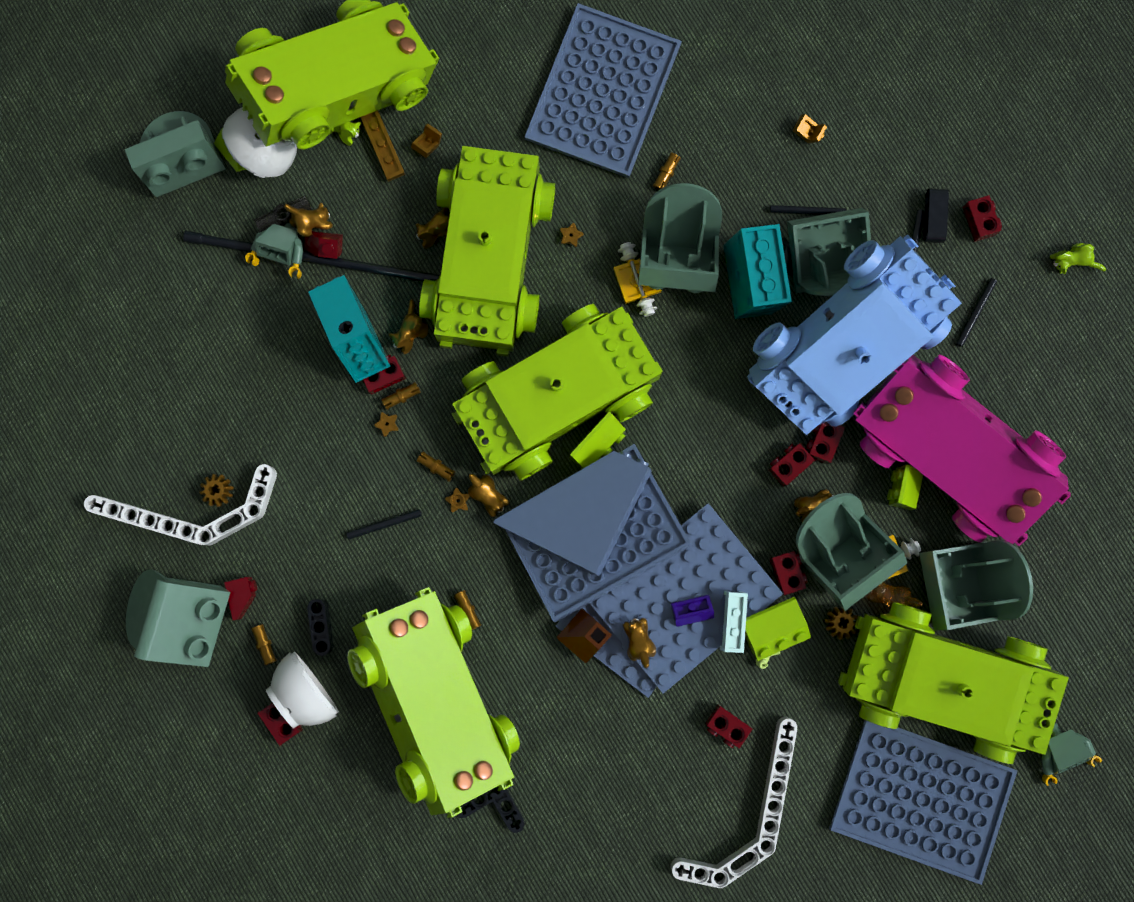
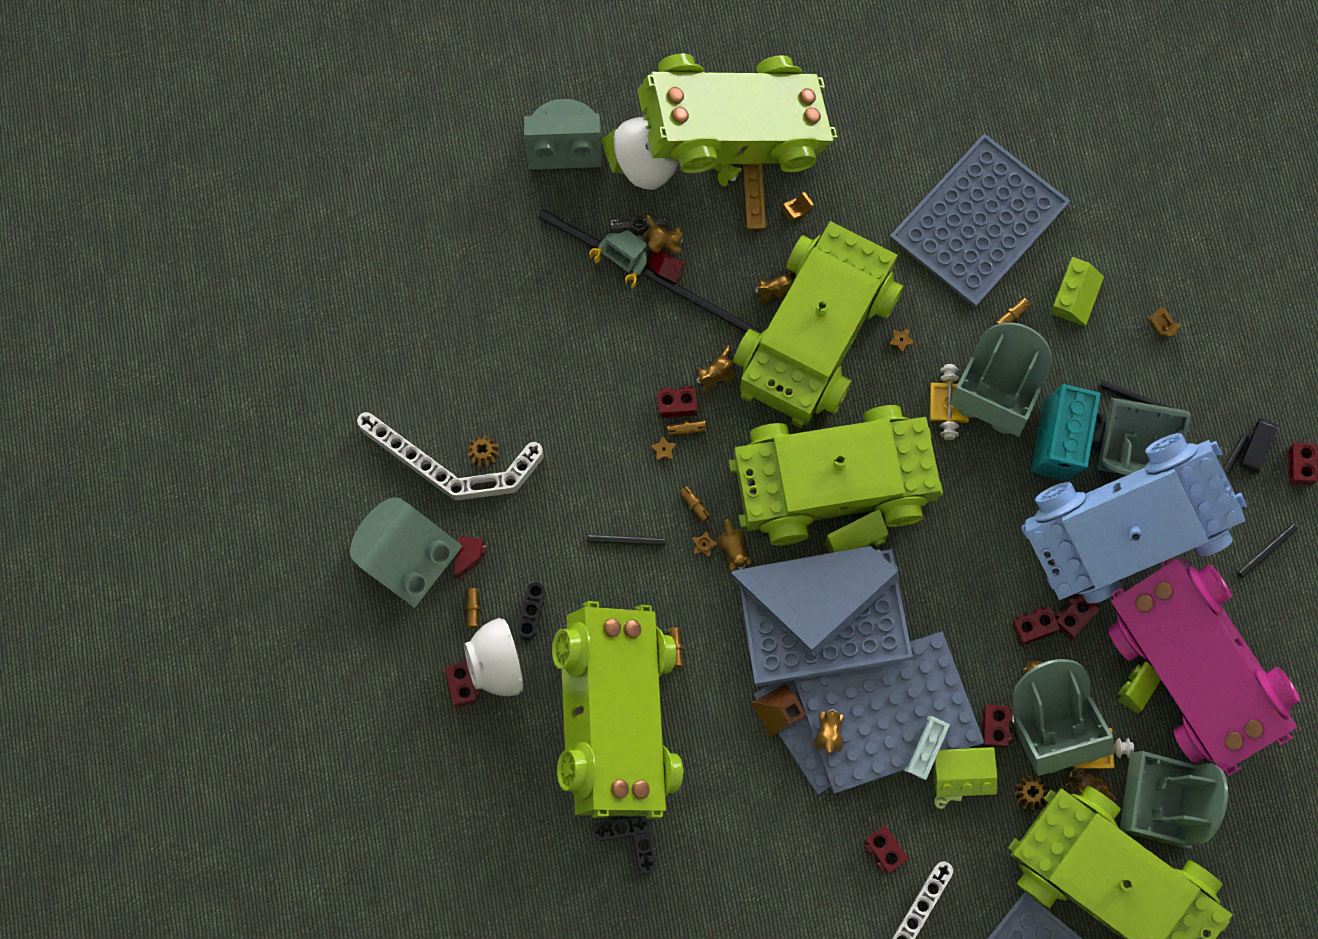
camera: 20 degrees right, 10 degrees down
teal gear [308,275,390,383] -> none
dark purple slope [671,595,714,627] -> none
none -> lime slope [1050,257,1104,327]

